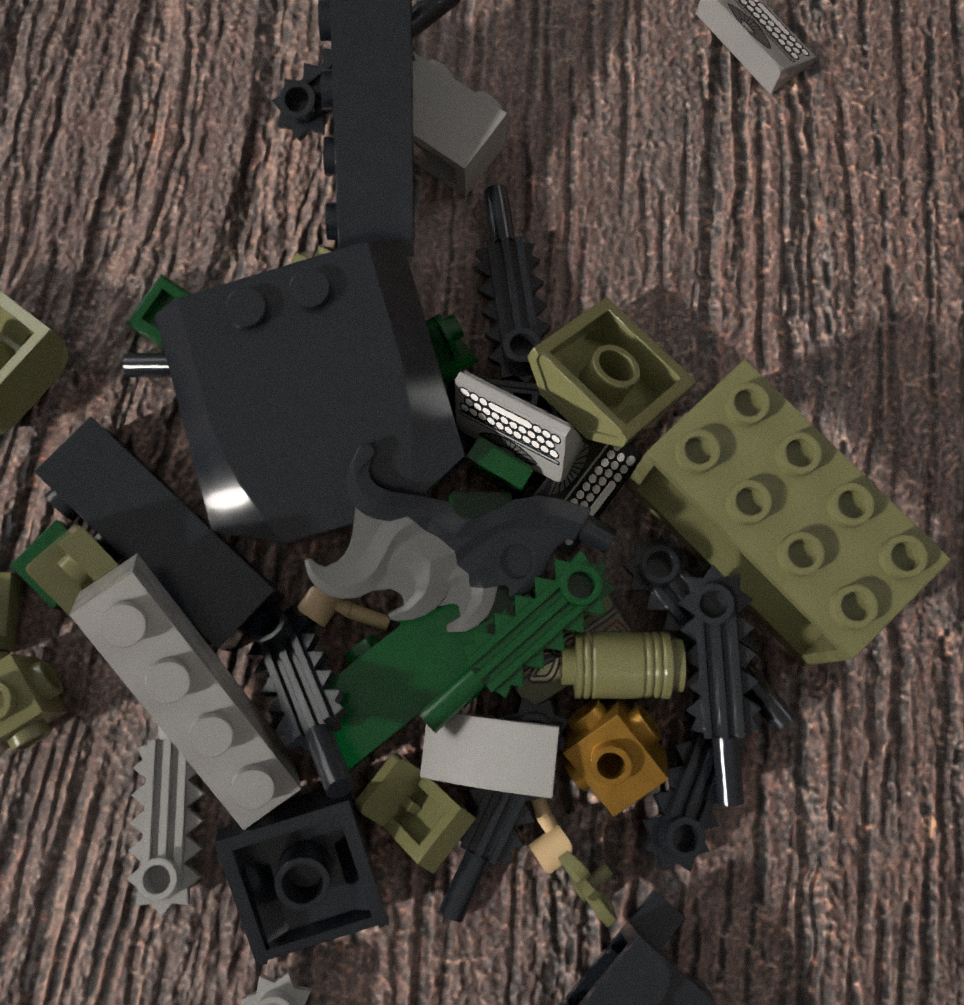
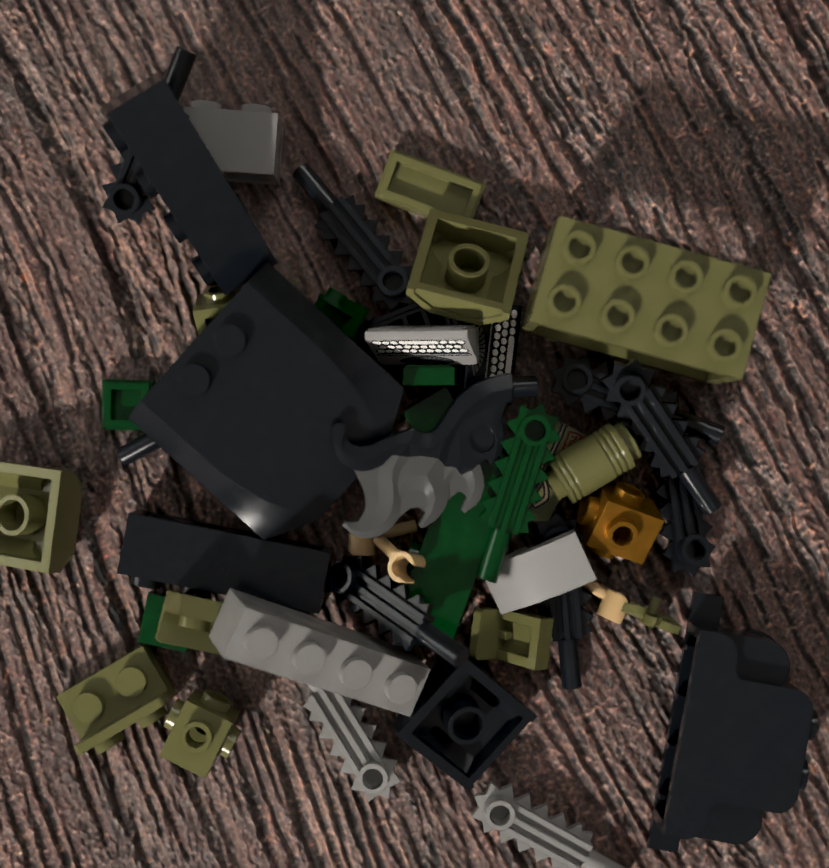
camera: 30 degrees left, 10 degrees up
none -> tan hand [373,534,426,584]
none -> olive tile [374,149,486,219]

